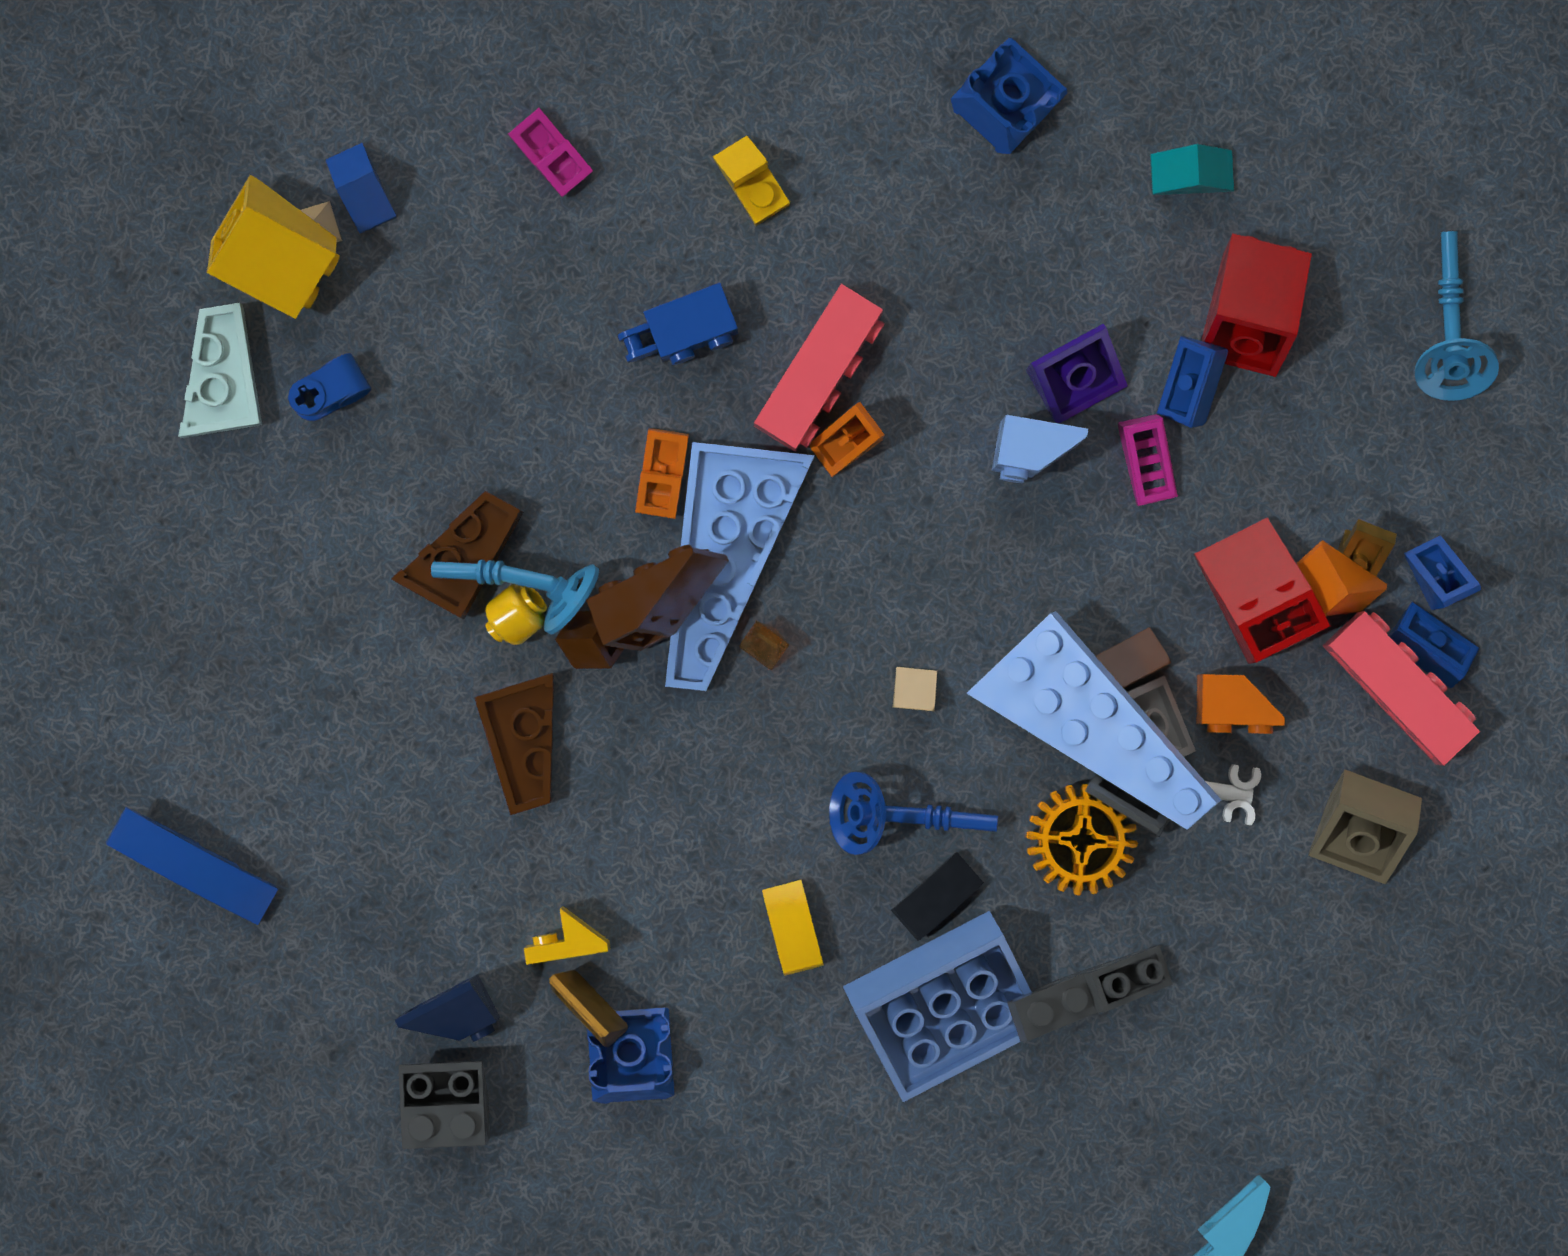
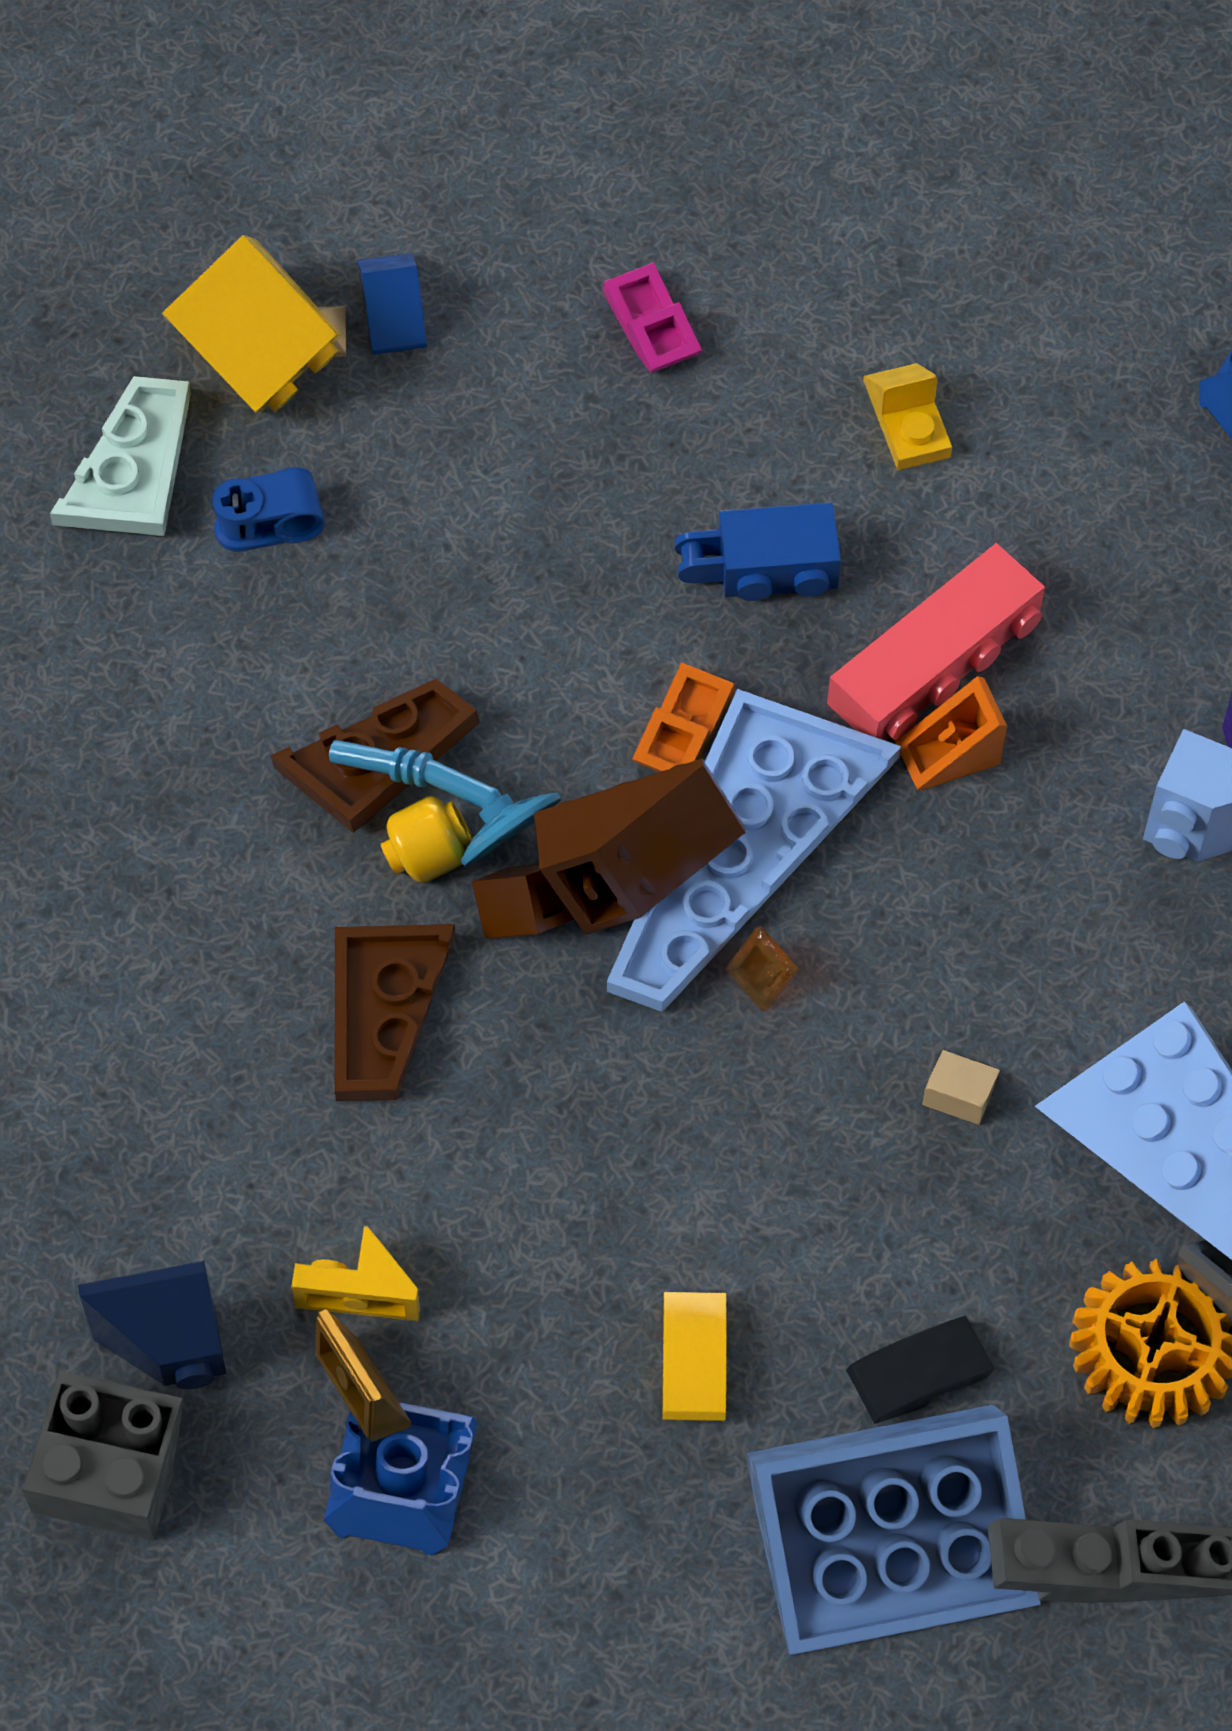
camera: 15 degrees right, 25 degrees down
blue dish [829,772,998,855] -> none

